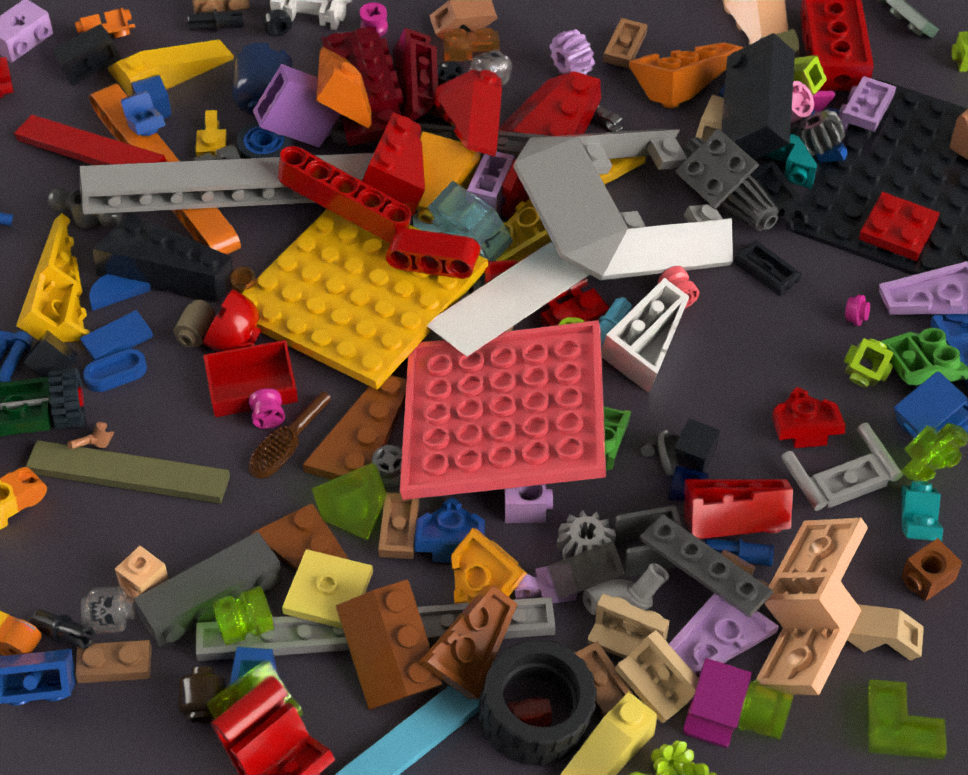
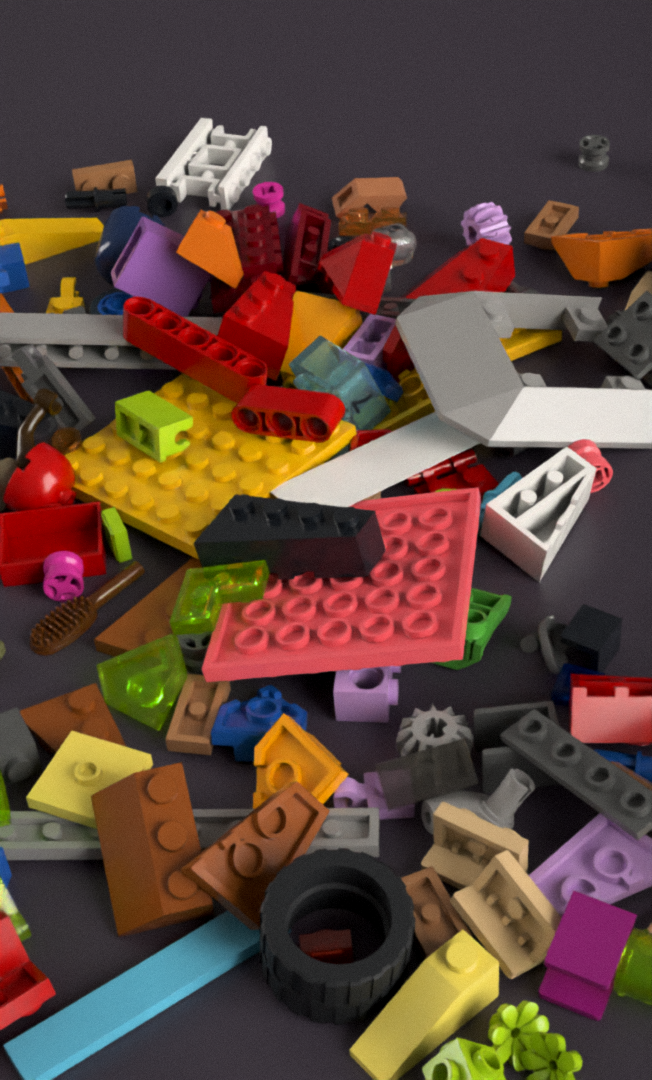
camera: 10 degrees right, 10 degrees down
none -> dark grey hinge [11,343,96,442]
none -> dark brown piece [16,388,62,468]
none -> lime tile [101,507,132,563]
none -> lime hinge [115,390,193,462]
none -> clear neon green plate [169,560,270,636]
none -> black wedge [194,494,386,582]
none -> blue tile [355,362,404,402]

